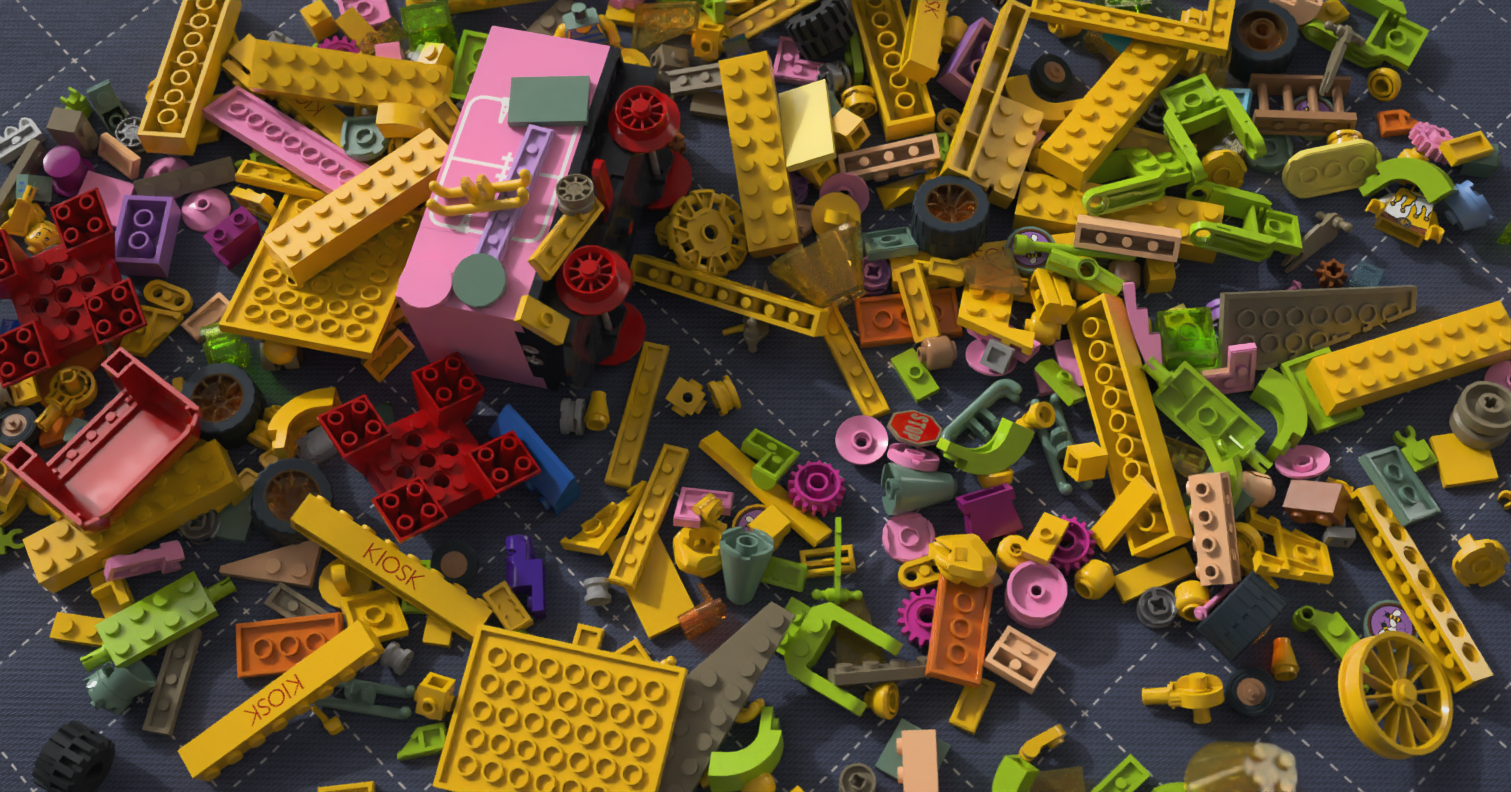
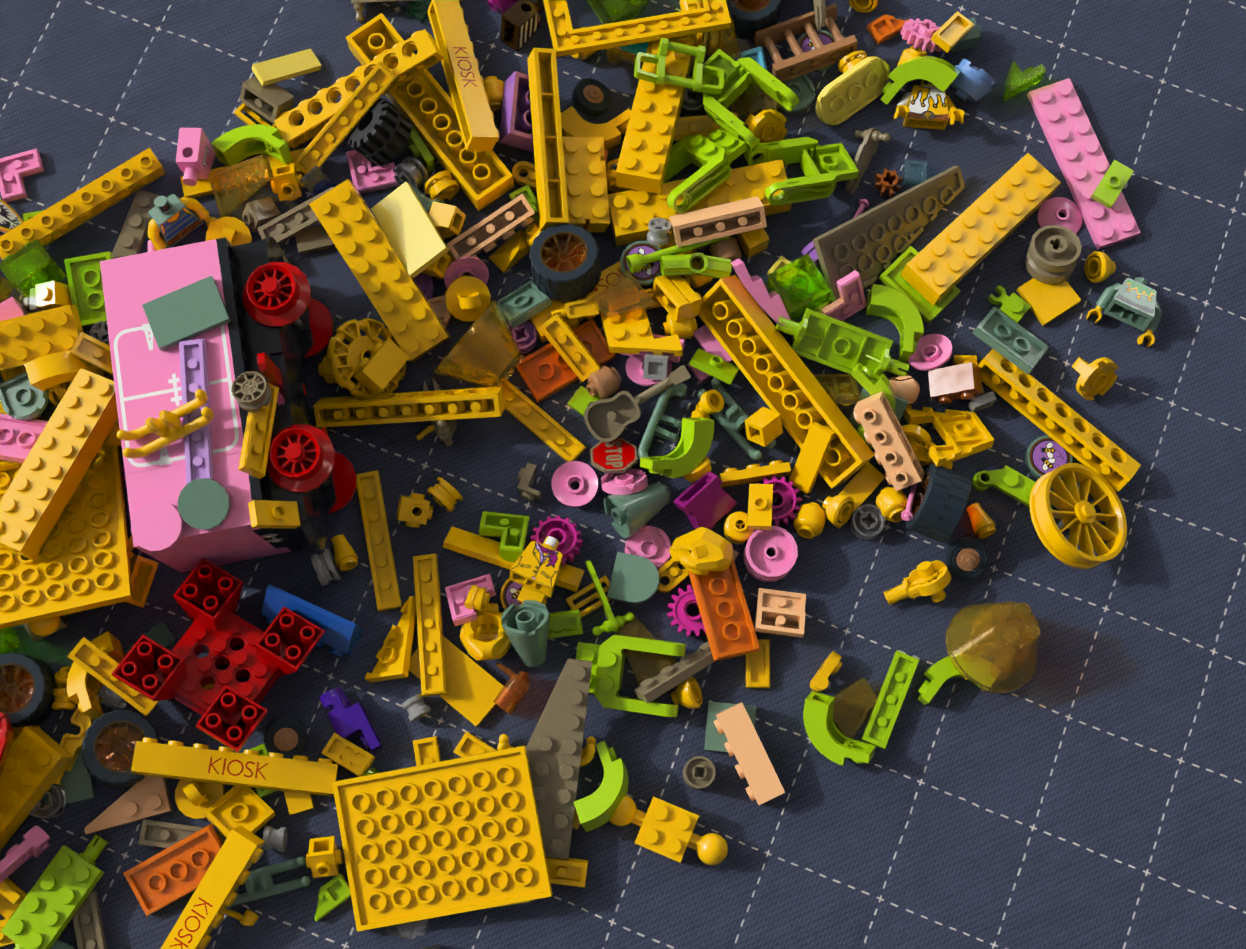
camera: 30 degrees left, 10 degrees up
none -> yellow plate [67,637,159,716]
none -> yellow brick [353,339,410,395]
none -> yellow torso [509,536,563,598]
none -> dark tan bracket [517,462,542,502]
none -> dark tan piece [584,365,691,442]
none -> sand green tile [607,552,660,604]
none -> lime bar [634,38,724,95]
none -> light grey wheel [647,218,671,246]
none -> yellow plate [719,460,791,487]
none -> yellow brick [822,495,854,527]

